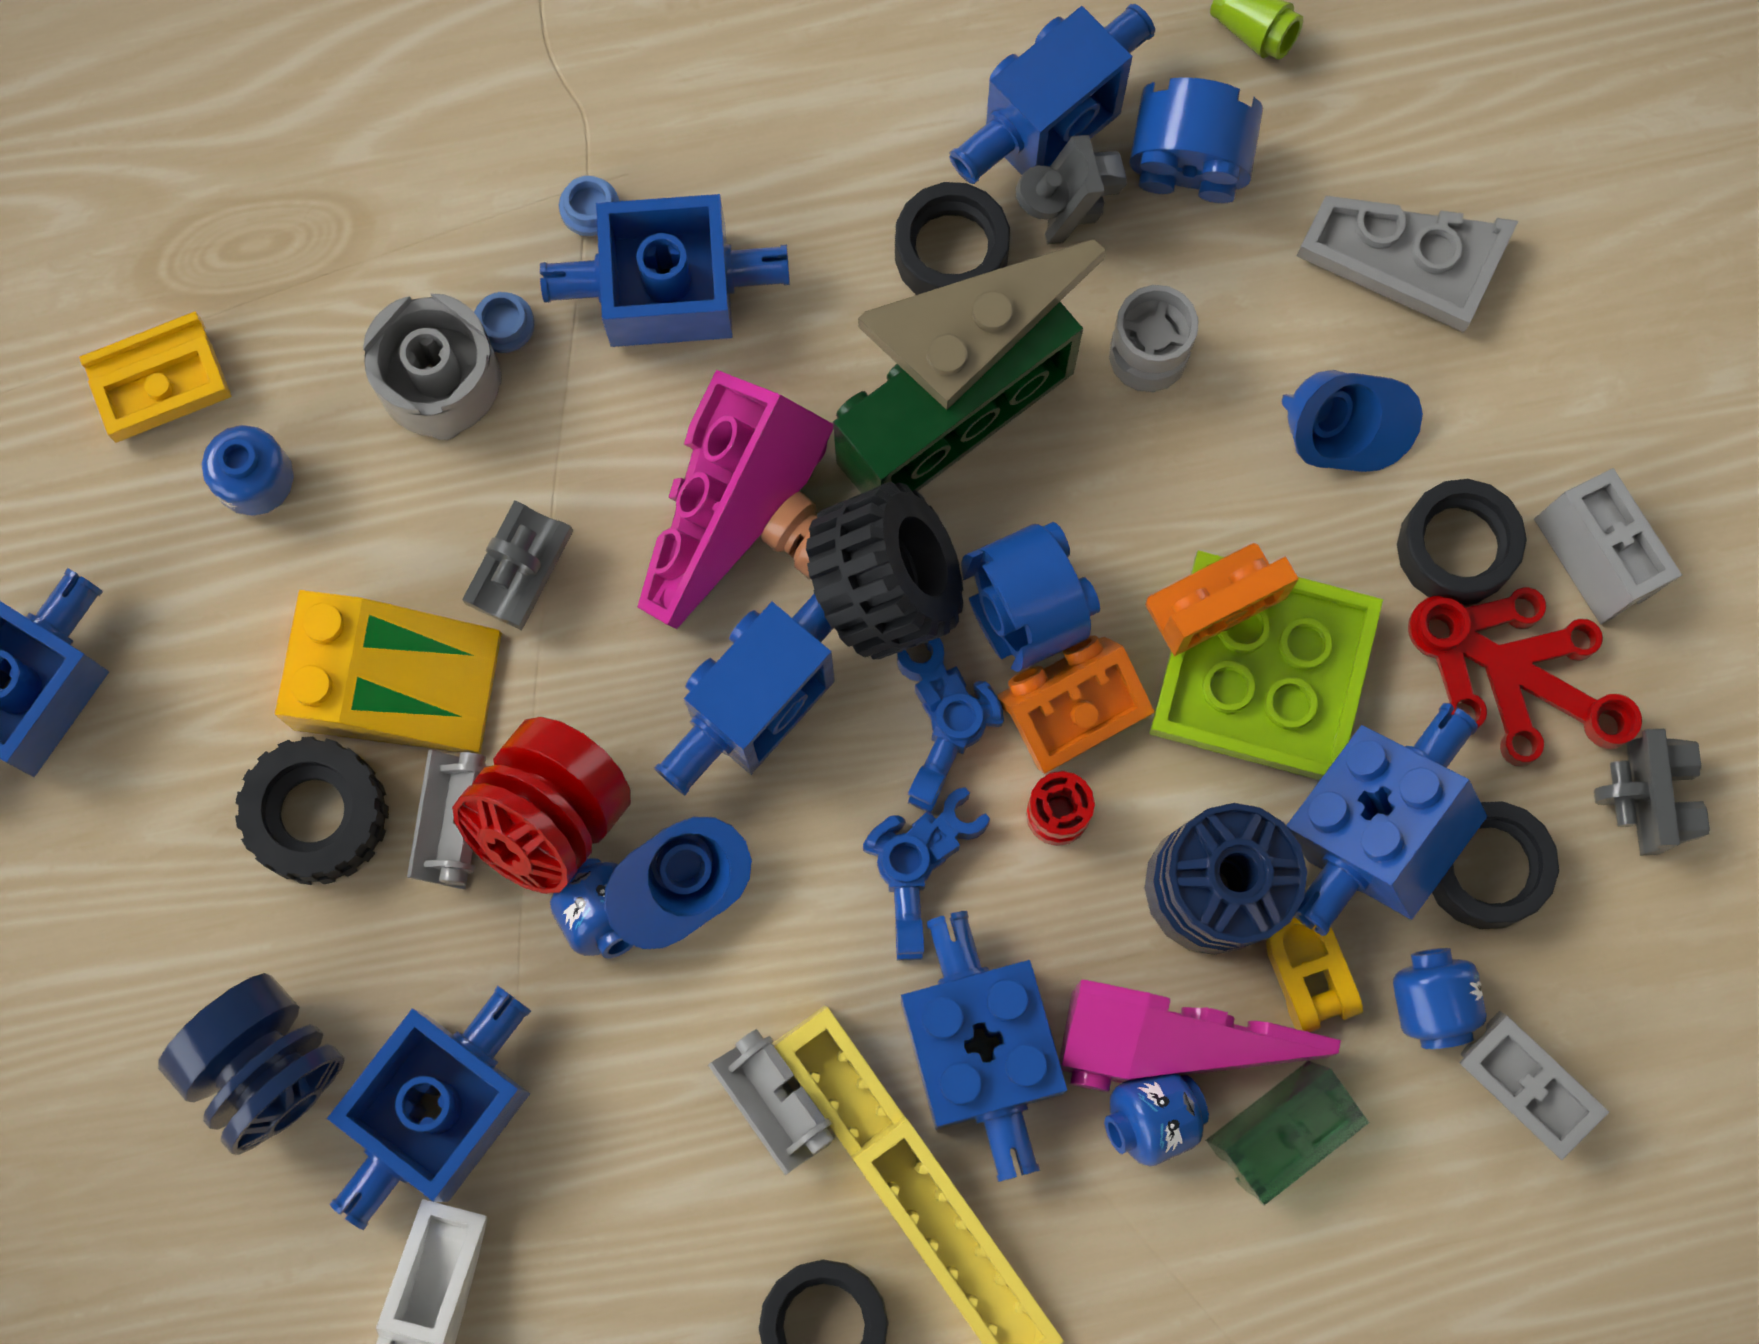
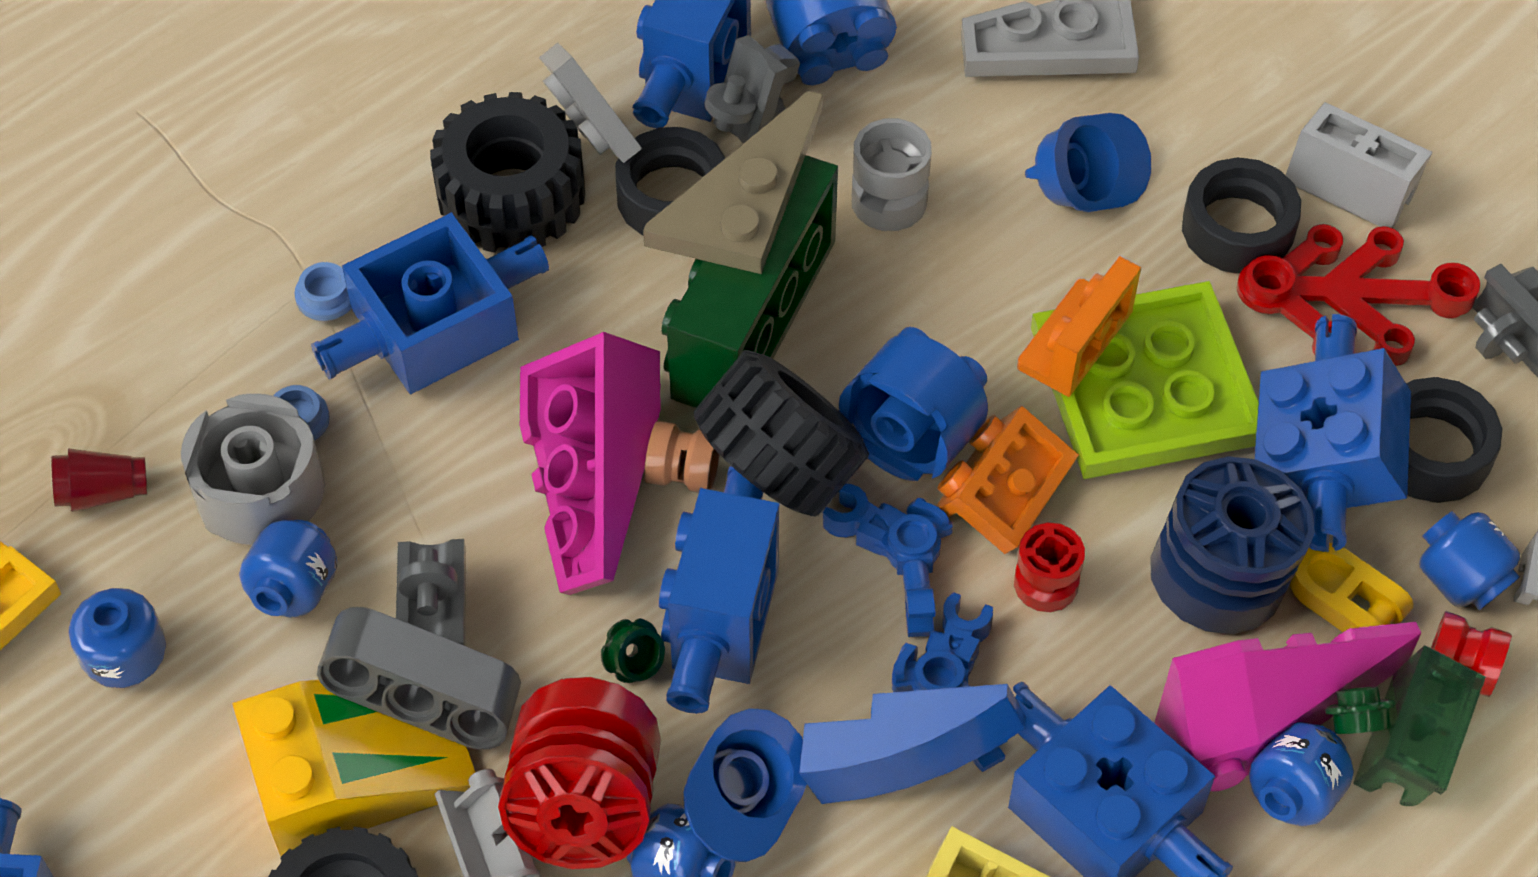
camera: 30 degrees left, 20 degrees down
none -> dark red cone [51,448,147,512]
none -> blue head [239,519,338,618]
none -> dark grey beam [317,607,521,750]
none -> black tyre [430,92,586,253]
none -> light grey plate [539,43,642,163]
none -> dark green plate [601,618,665,683]
none -> slope [799,684,1026,804]
none -> dark green plate [1325,686,1395,734]
none -> red wheel [1423,611,1512,697]

